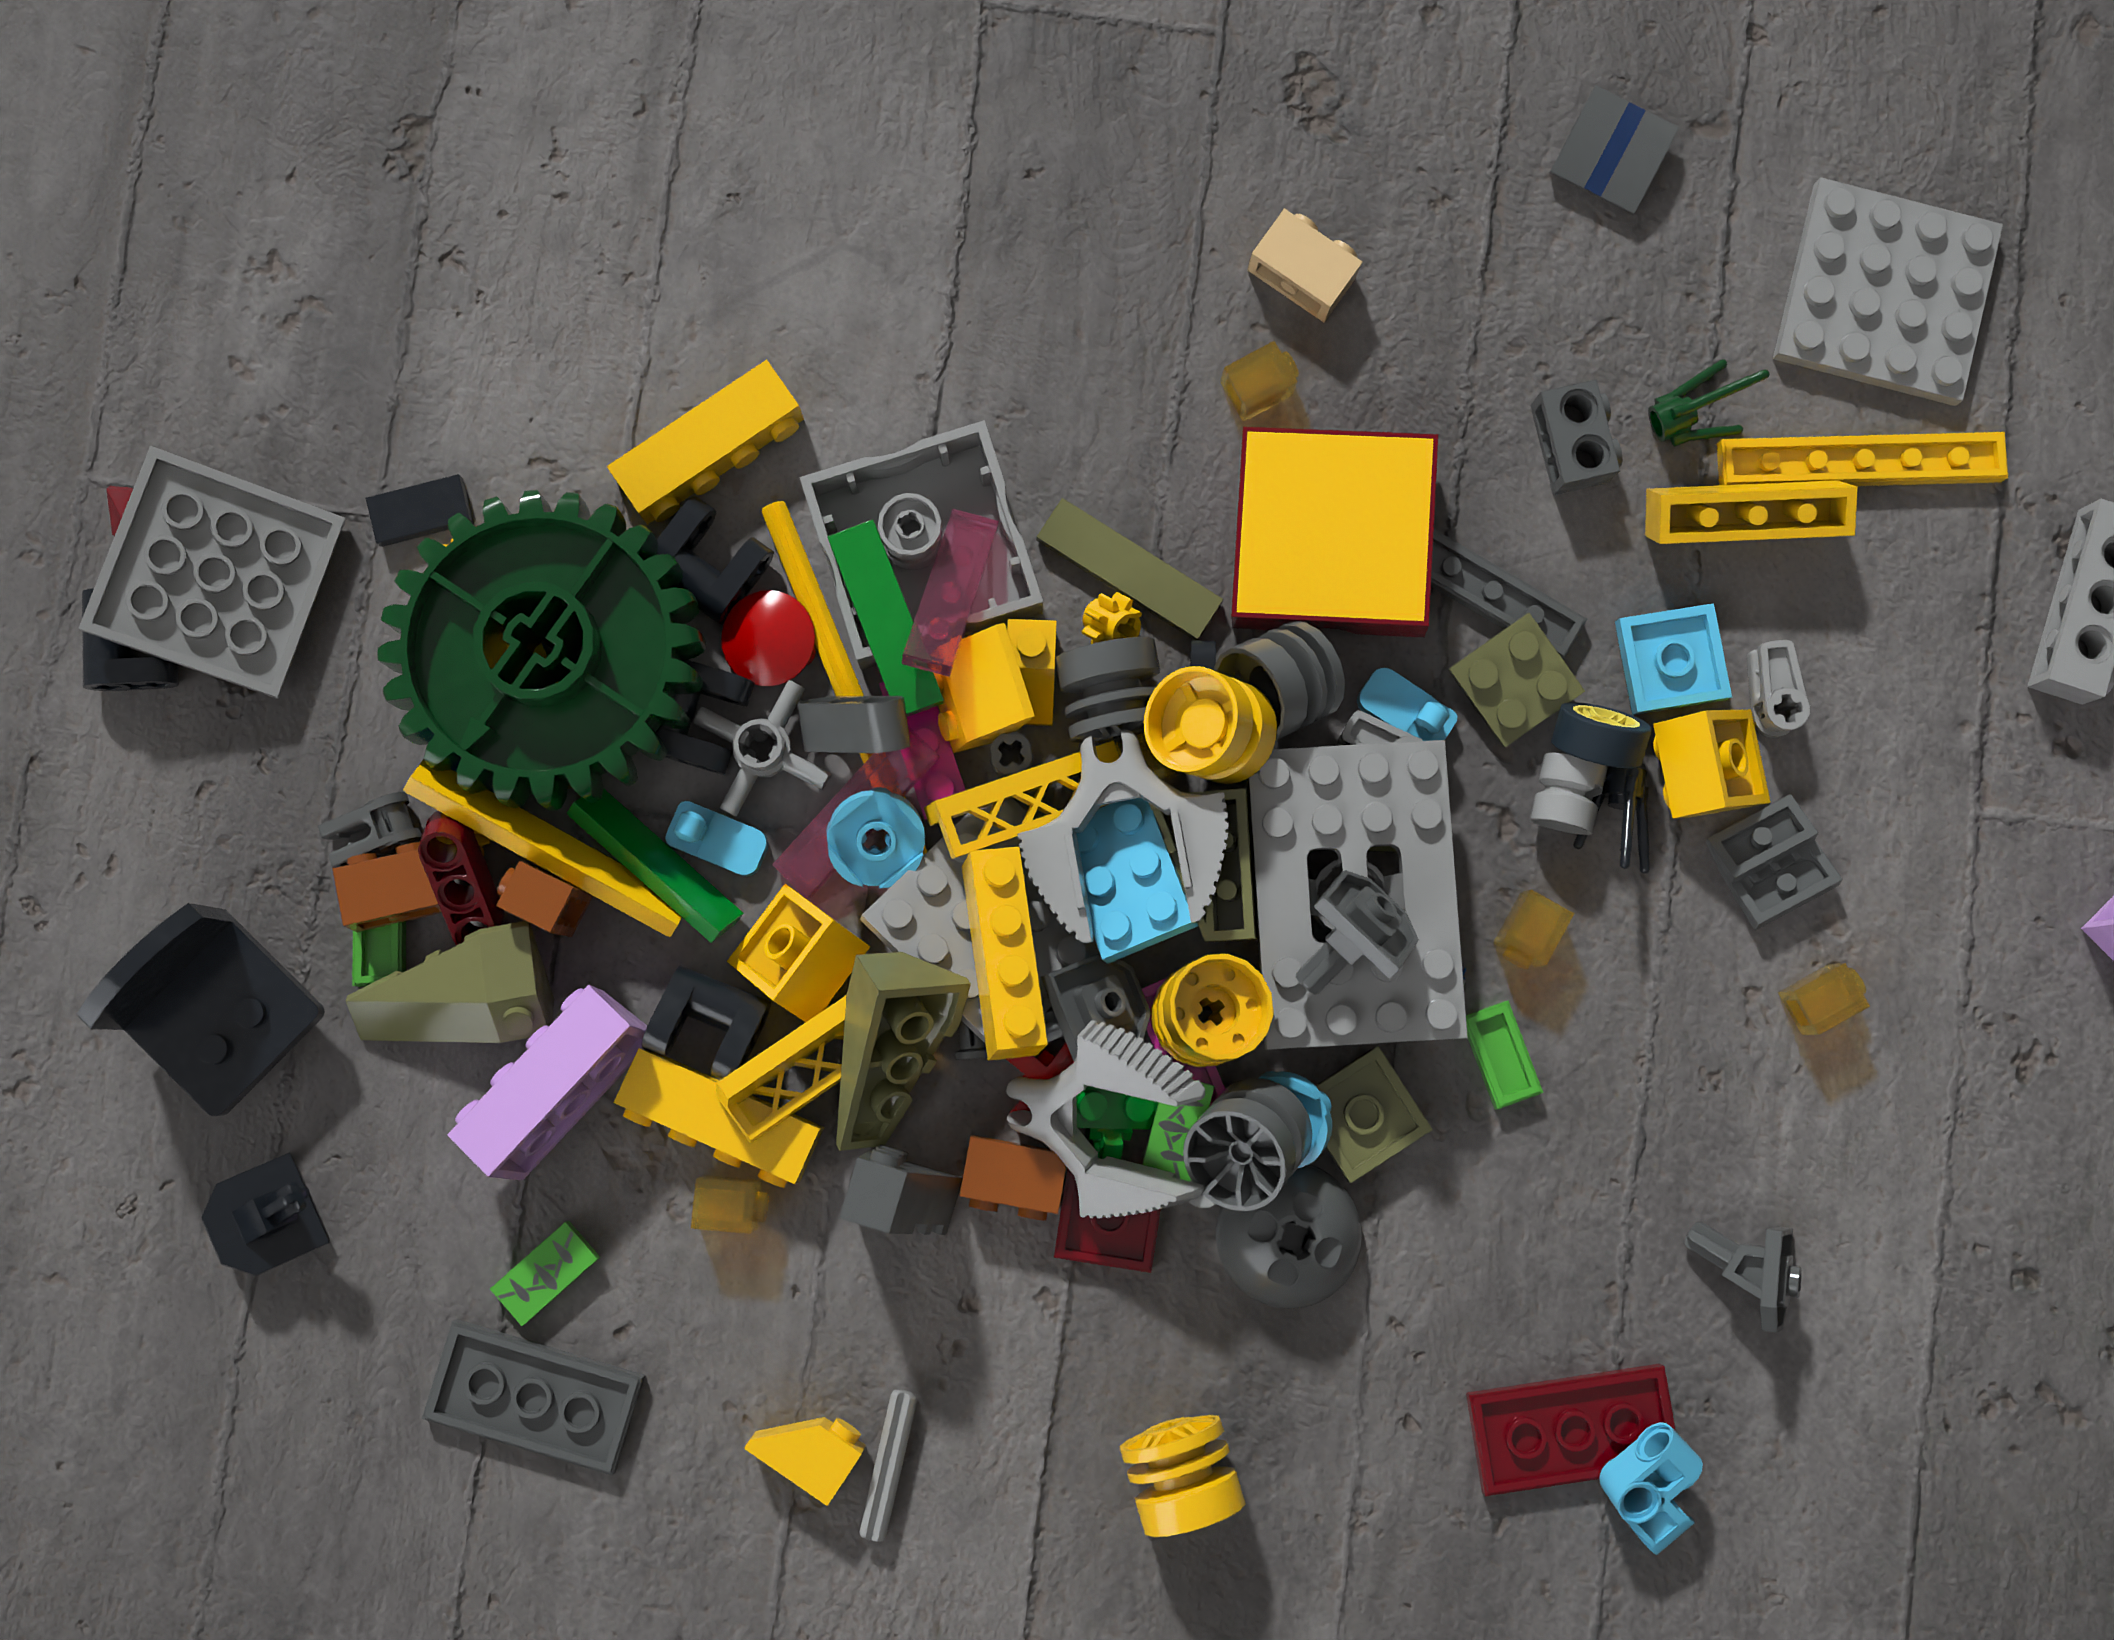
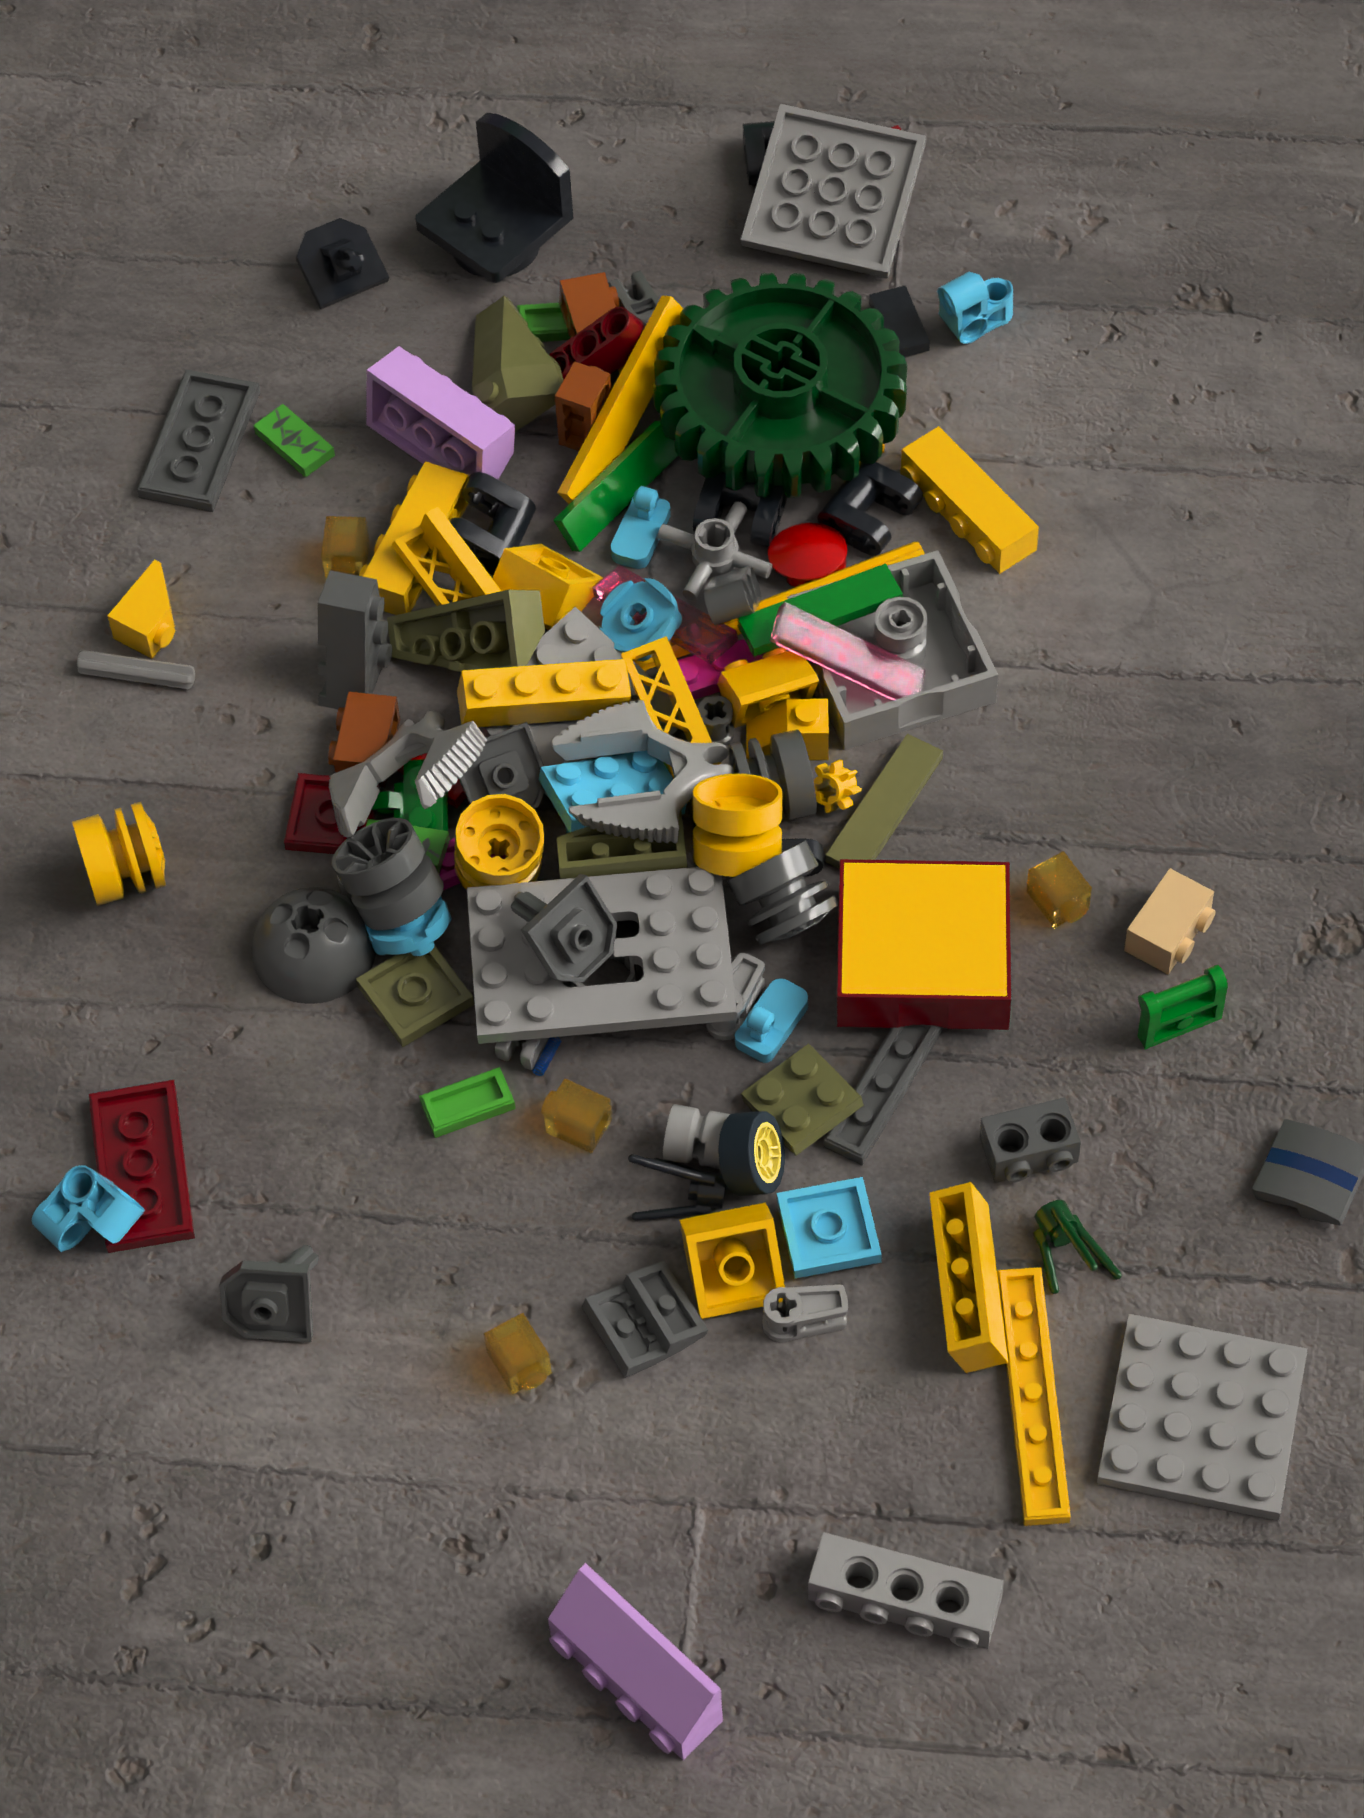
camera: 95 degrees right, 25 degrees down
none -> medium azure piece [937,271,1013,344]
none -> green plate [1137,965,1228,1049]

